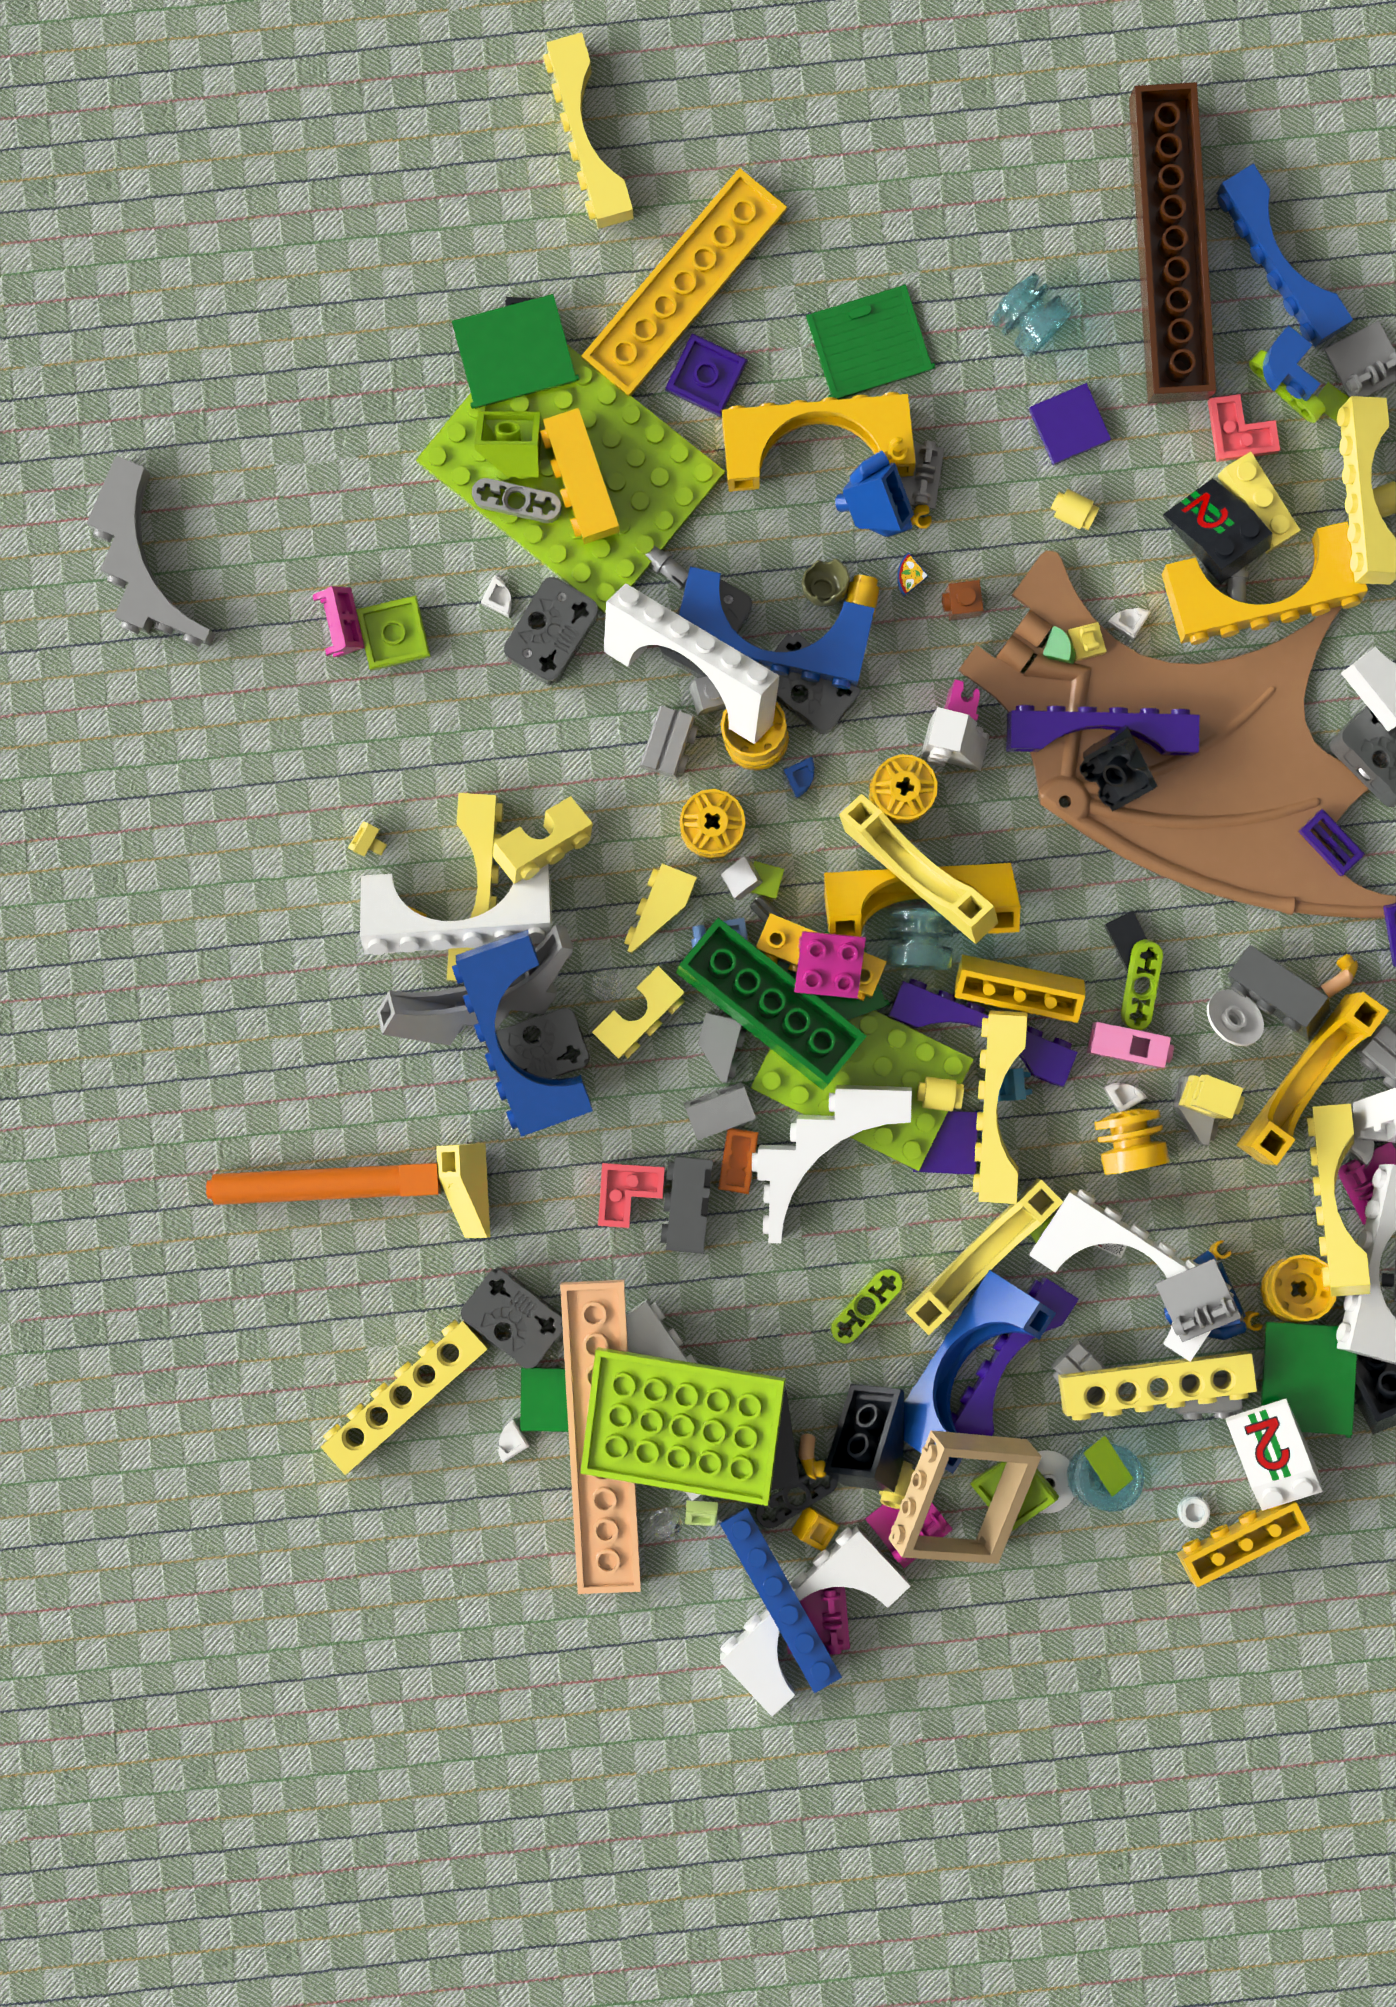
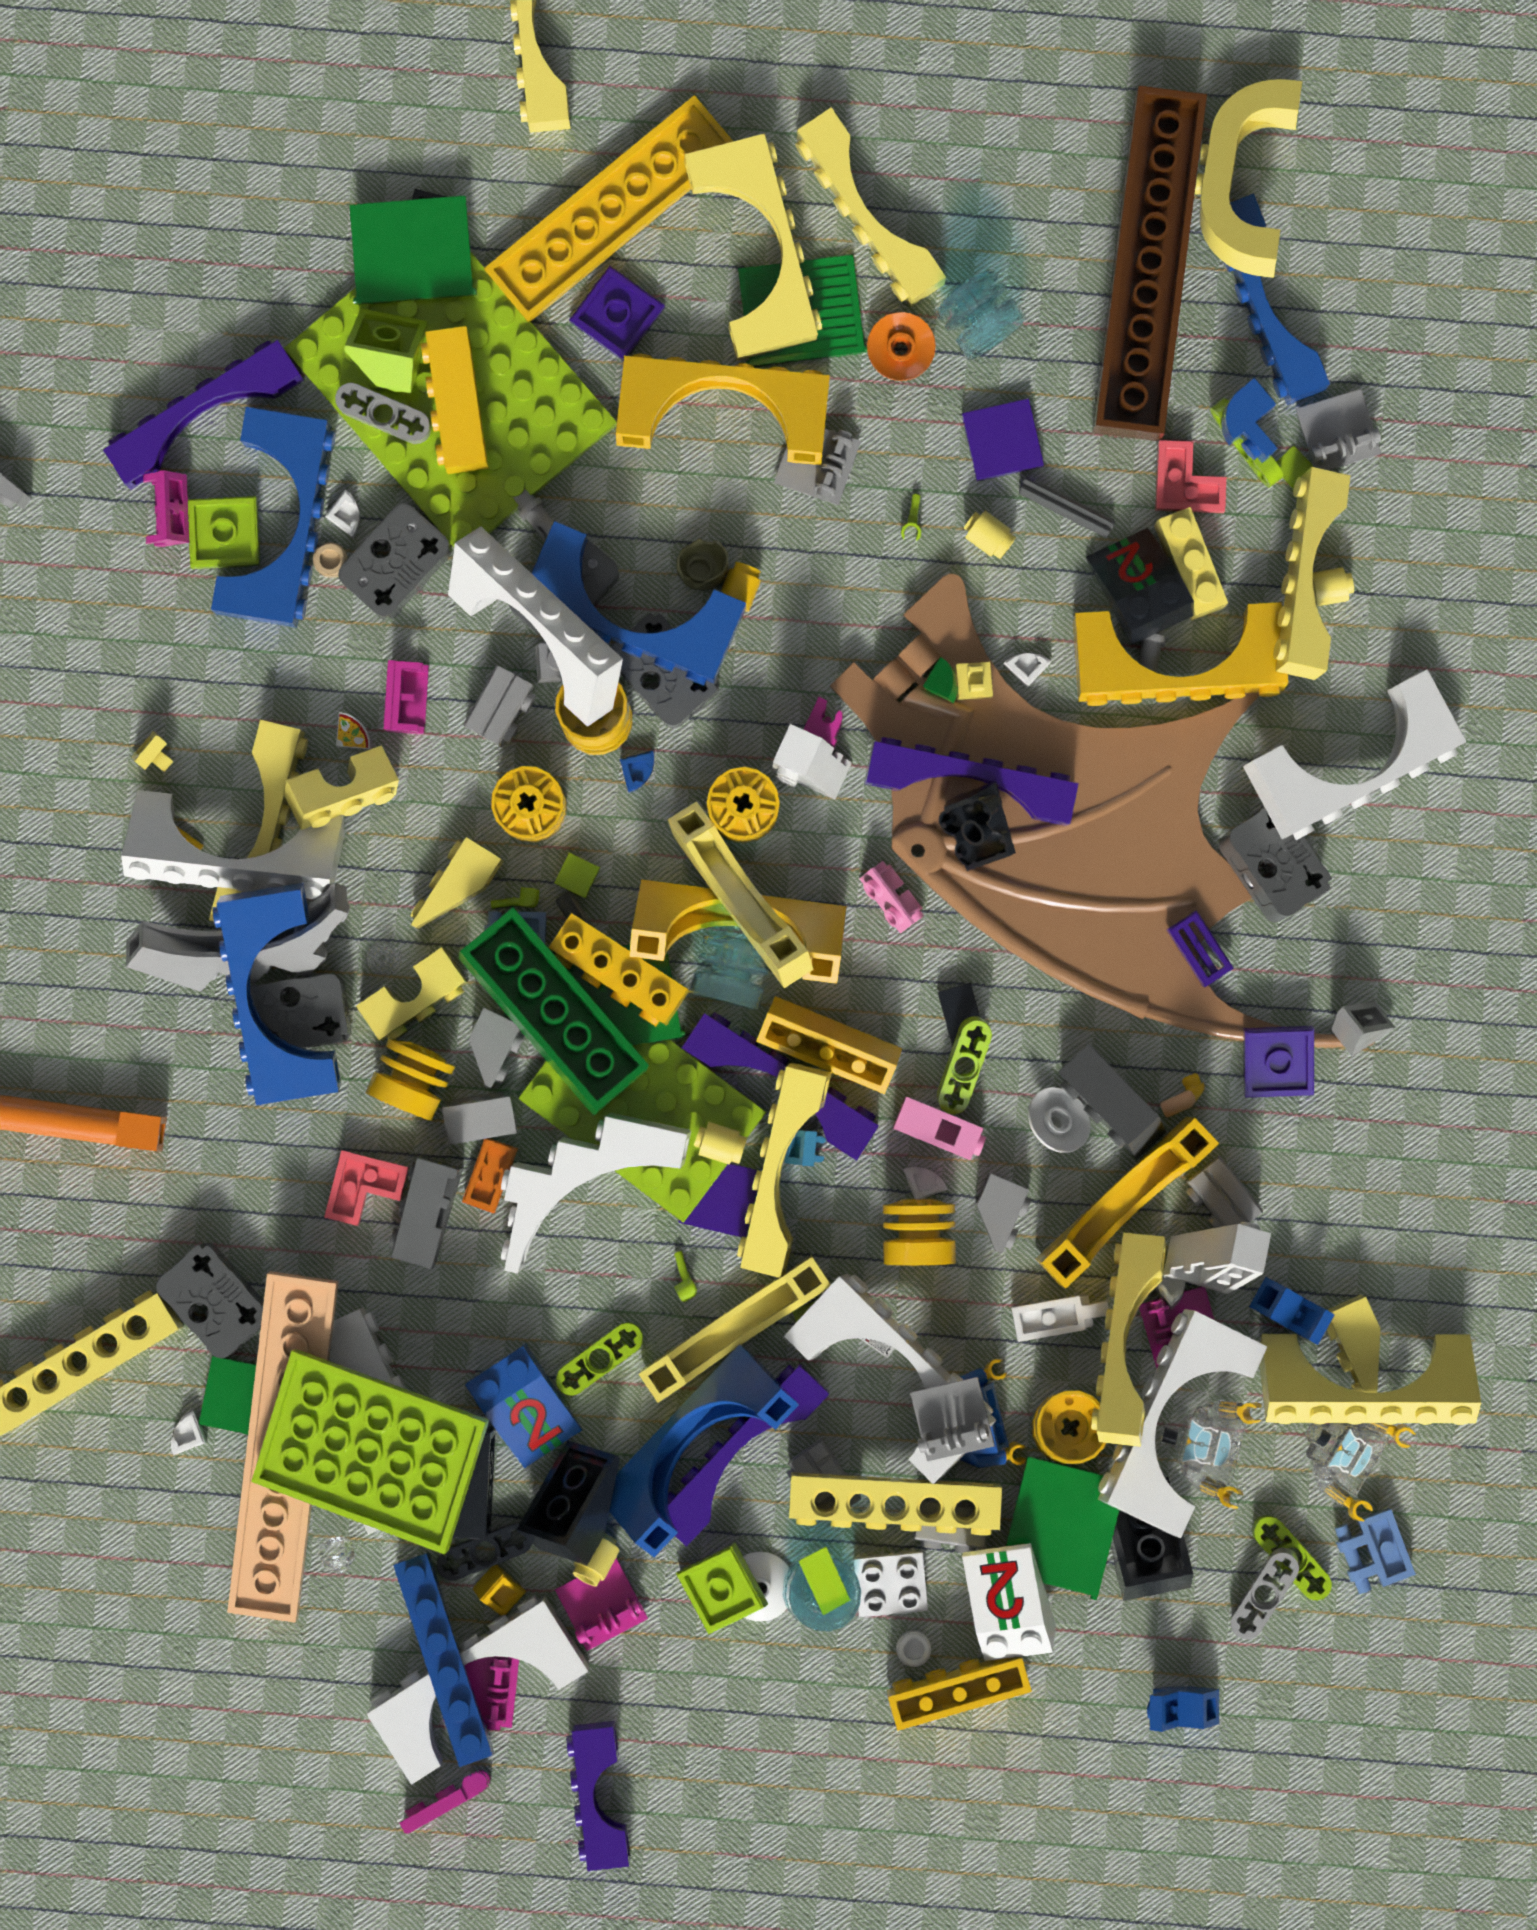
camera: 15 degrees right, 0 degrees up
light yellow slope [437,1143,491,1238] -> none
yellowish green tile [685,1500,718,1526] -> none
tile [721,856,763,900] -> none
dark pink hinge [794,931,866,998] -> none
arm [798,1434,826,1480] -> none
blue torso [835,437,932,537] -> none
tan window [889,1430,1042,1564] -> none
tile [897,552,928,597] -> none
dark orange brick [942,580,984,621] -> none
light yellow arch [1179,1075,1245,1119] -> none
none -> dark purple arch [103,340,304,490]
none -> blue arch [211,407,336,628]
none -> tan tile [313,542,348,578]
none -> tile [336,712,372,750]
none -> yellow wheel [365,1038,455,1121]
none -> dark pink hinge [383,660,429,735]
none -> dark pink hinge [399,1770,491,1834]
none -> blue slope [465,1343,583,1468]
none -> lime hand [491,887,540,909]
none -> dark purple arch [566,1721,630,1871]
none -> lime hand [674,1251,697,1302]
none -> light yellow arch [684,133,822,361]
none -> light yellow arch [795,107,946,307]
none -> hinge [853,1548,928,1618]
none -> bright pink hinge [860,861,924,934]
none -> orange dish [867,312,936,381]
none -> lime hand [901,494,921,541]
none -> white hinge [1011,1295,1109,1342]
none -> dark grey axle [1019,477,1115,537]
none -> light yellow arch [1195,79,1302,278]

